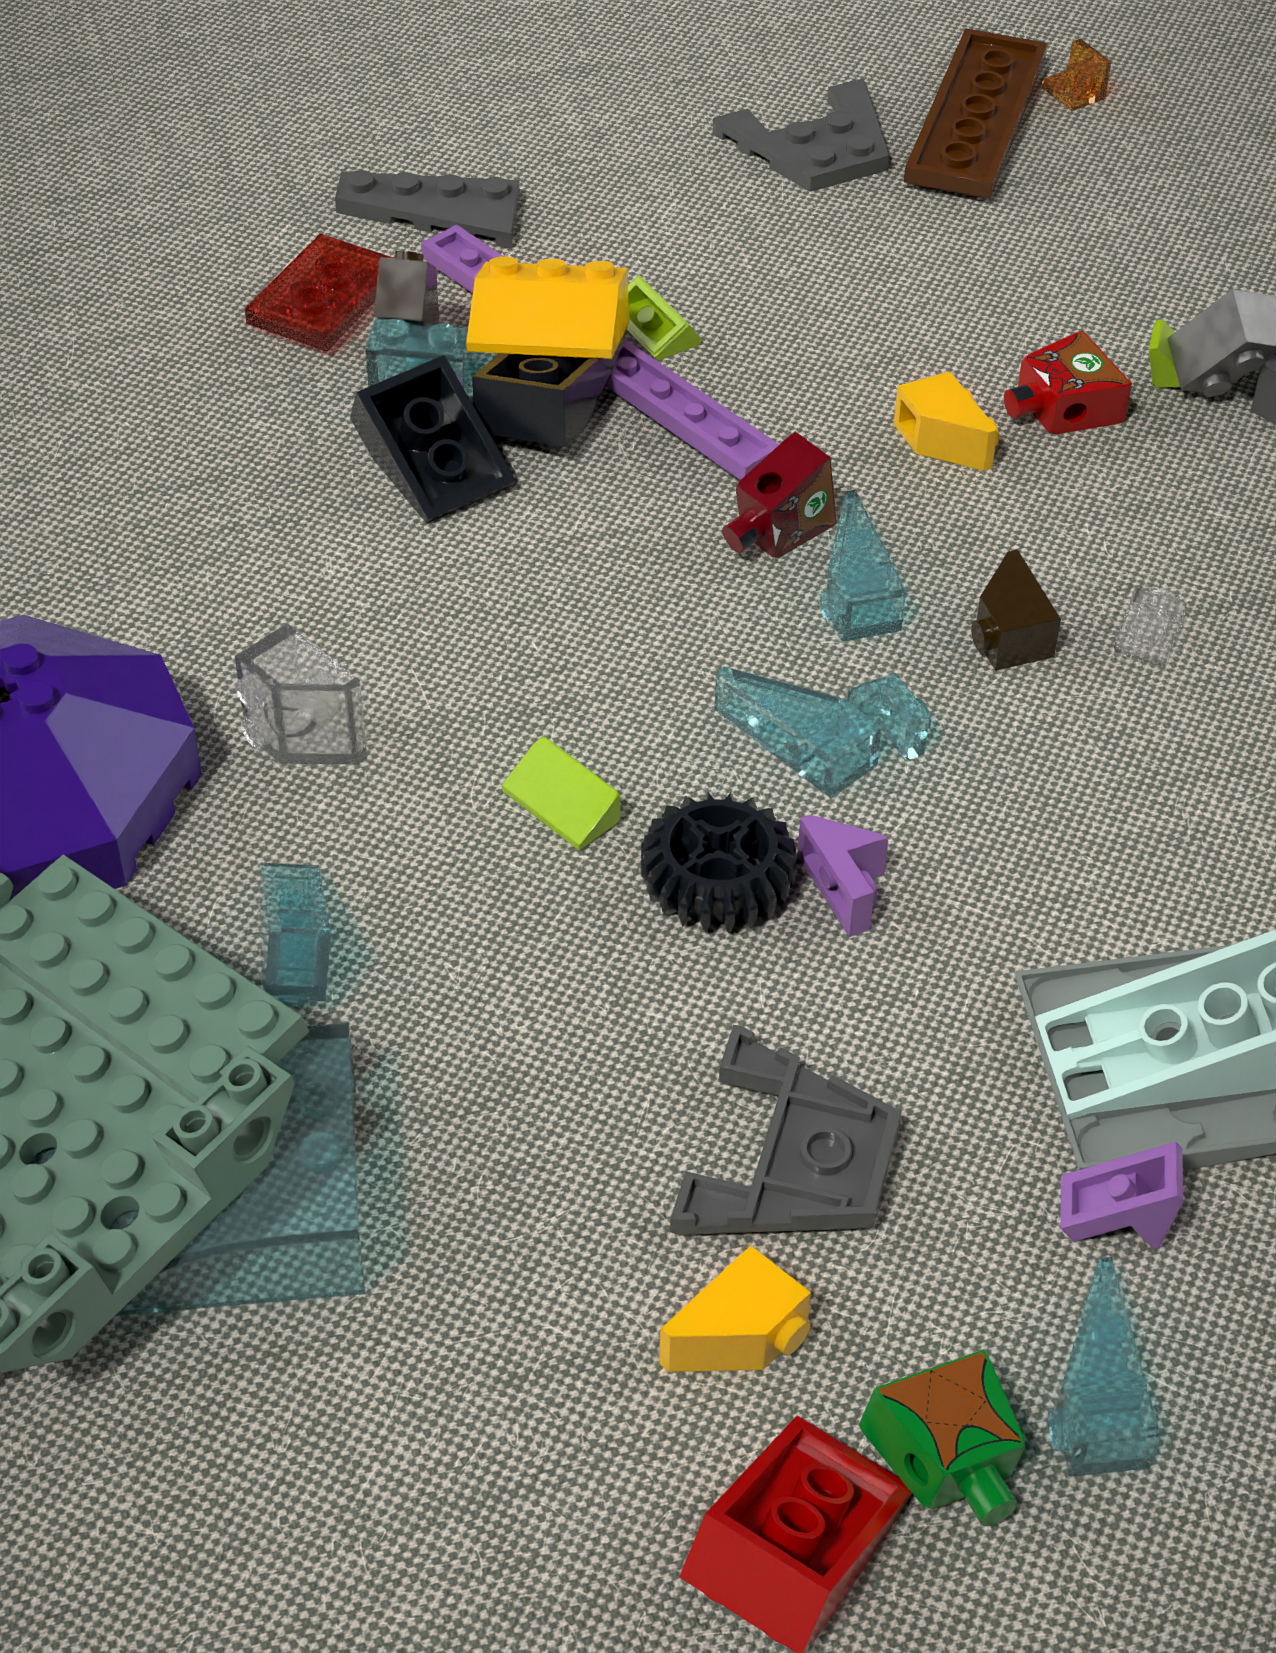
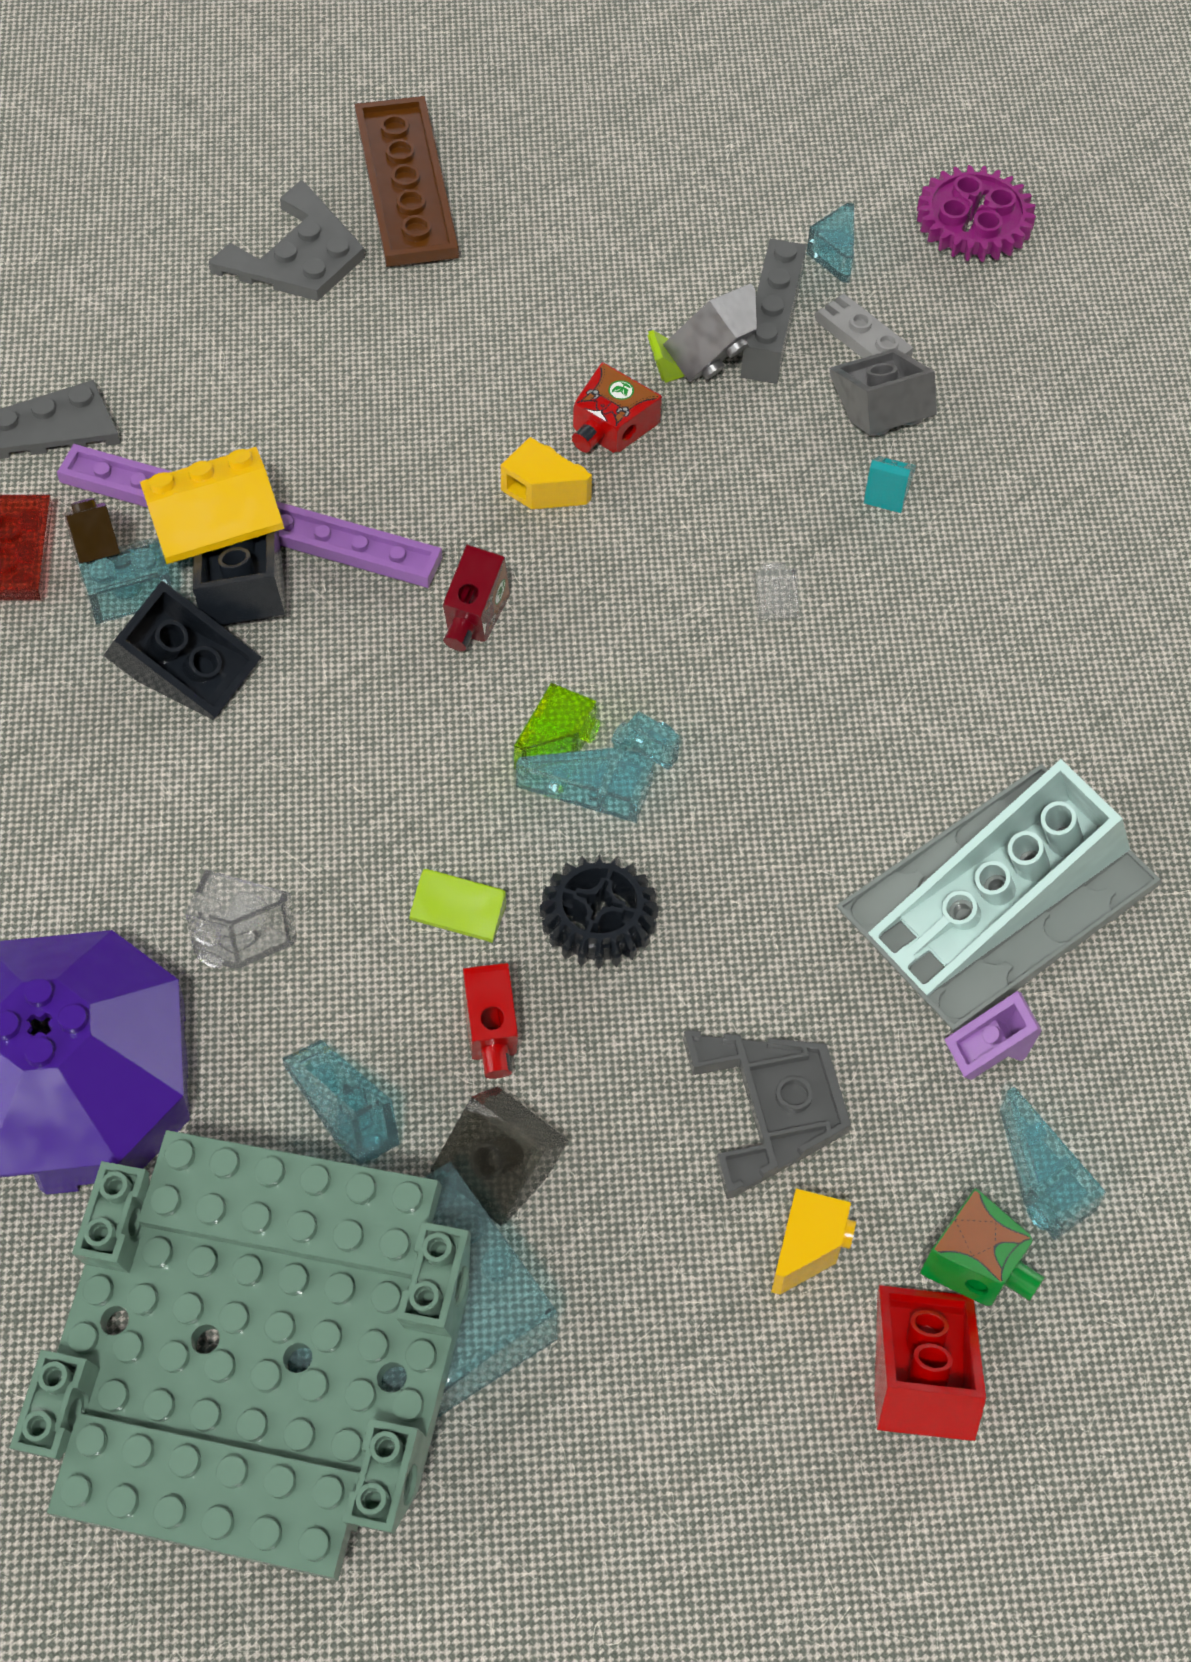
camera: 30 degrees left, 10 degrees up
lime slope [626,275,702,361] -> none
medium lavender slope [797,815,888,937] -> none
clear light blue slope [820,489,906,642] -> none
dark brown slope [971,549,1061,671] -> none
clear orange panel [1042,39,1112,111] -> none
none -> clear smoke slope [430,1086,569,1226]
none -> red torso [463,963,518,1079]
none -> clear neon green slope [514,683,600,772]

